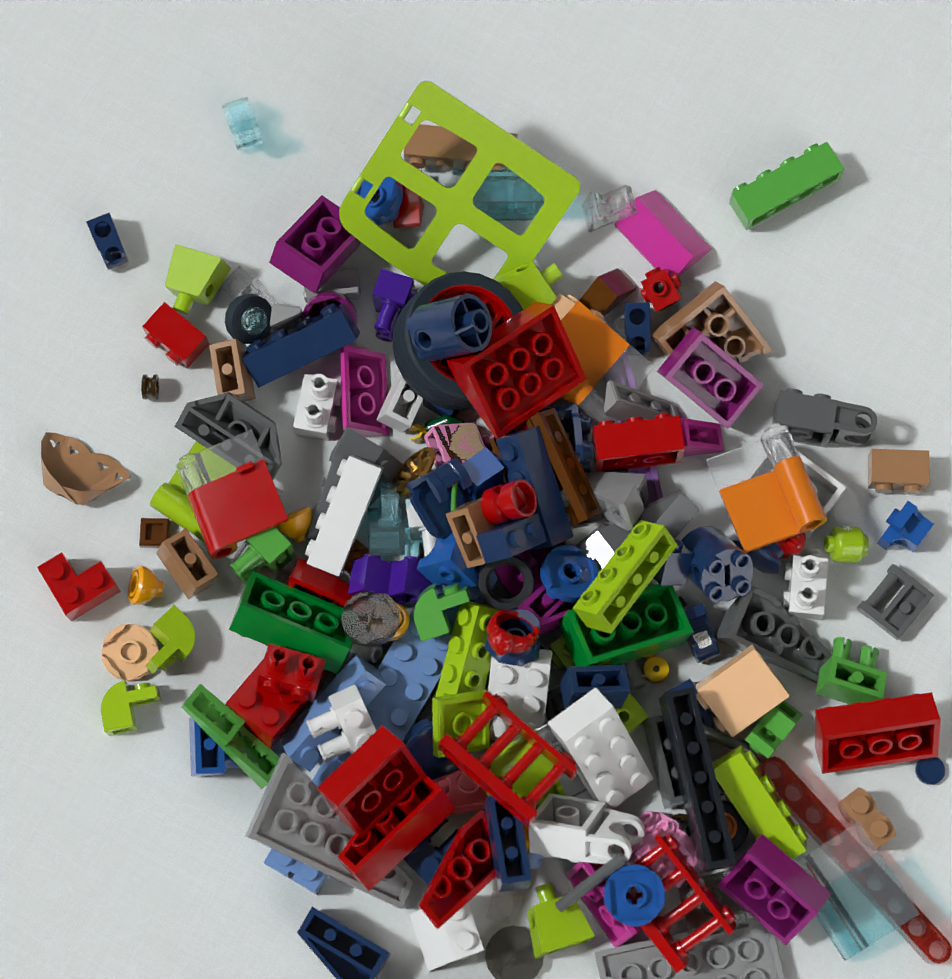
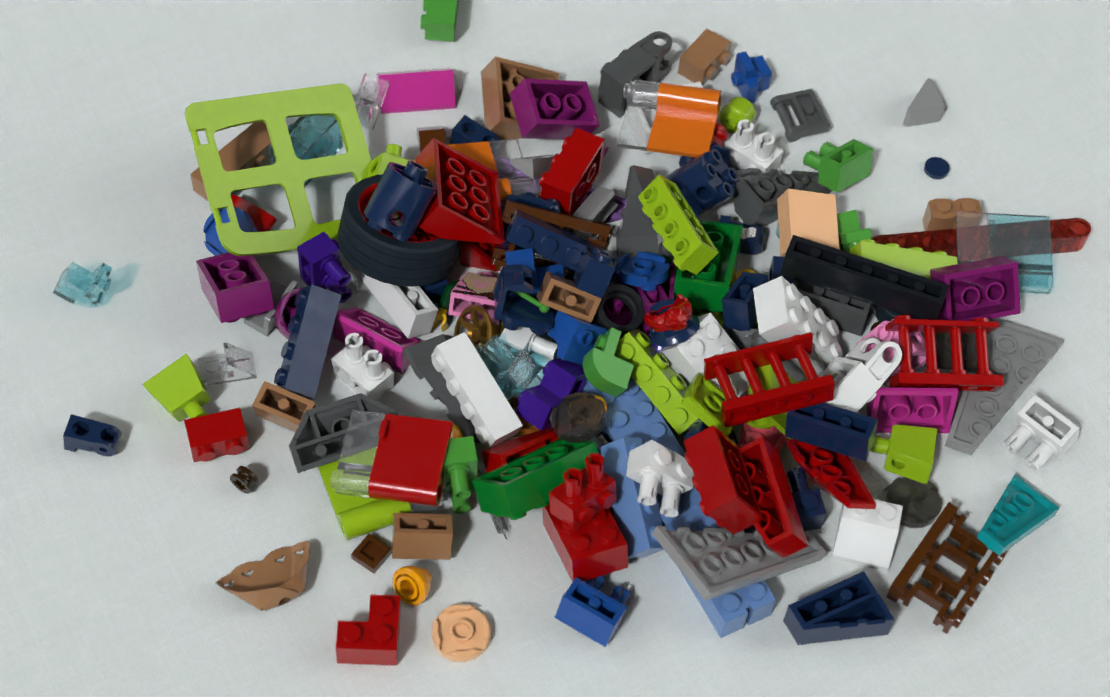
camera: 65 degrees left, 20 degrees down
lime brick [101,680,162,736] -> none
lime brick [145,604,195,674] -> none
bright green slope [181,684,280,789] -> none
black wheel [225,294,272,344] -> none
light grey slope [270,304,303,330] -> none
red wheel [481,479,537,525] -> none
dark grey bar [555,853,627,912] -> none
light grey slope [594,483,644,531] -> none
blue plate [603,864,665,926] -> none
red brick [640,266,684,312] -> none
red brick [815,692,941,774] -> none

